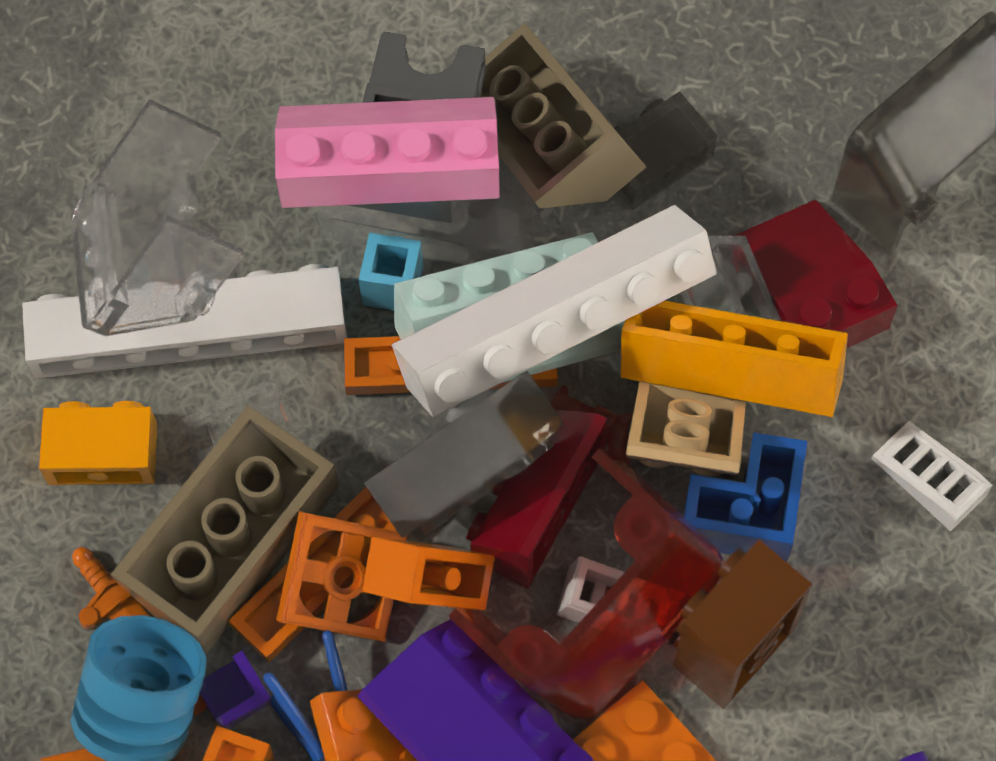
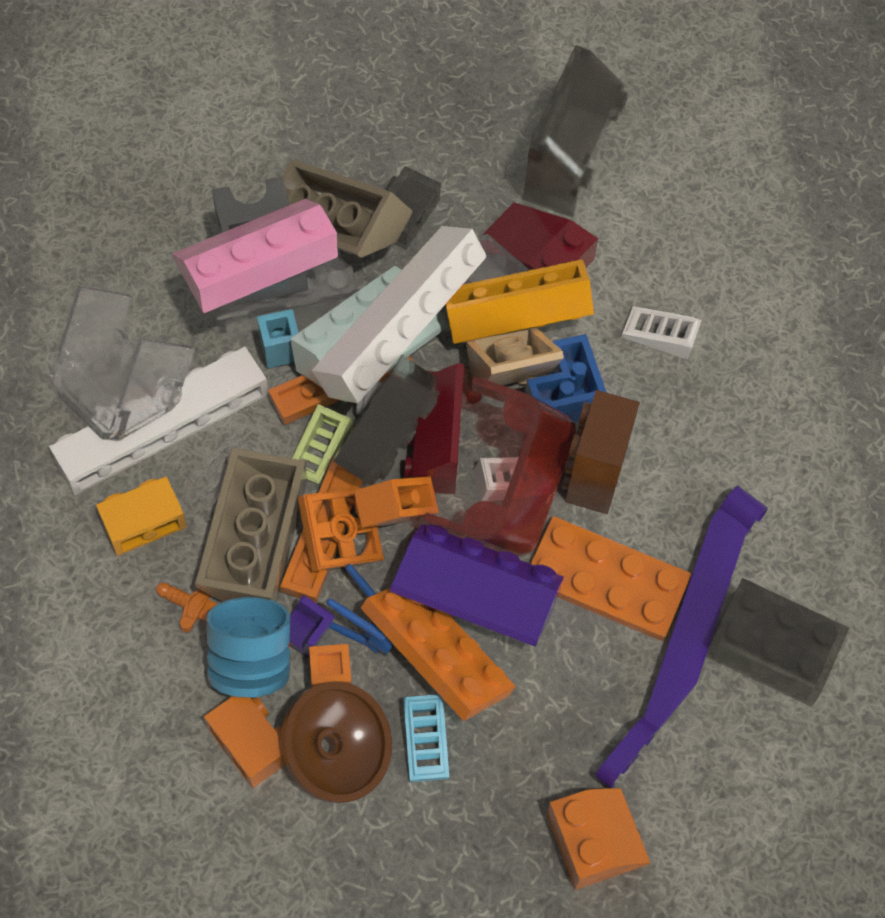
camera: 30 degrees left, 5 degrees down
none -> yellowish green slope [292,404,354,485]

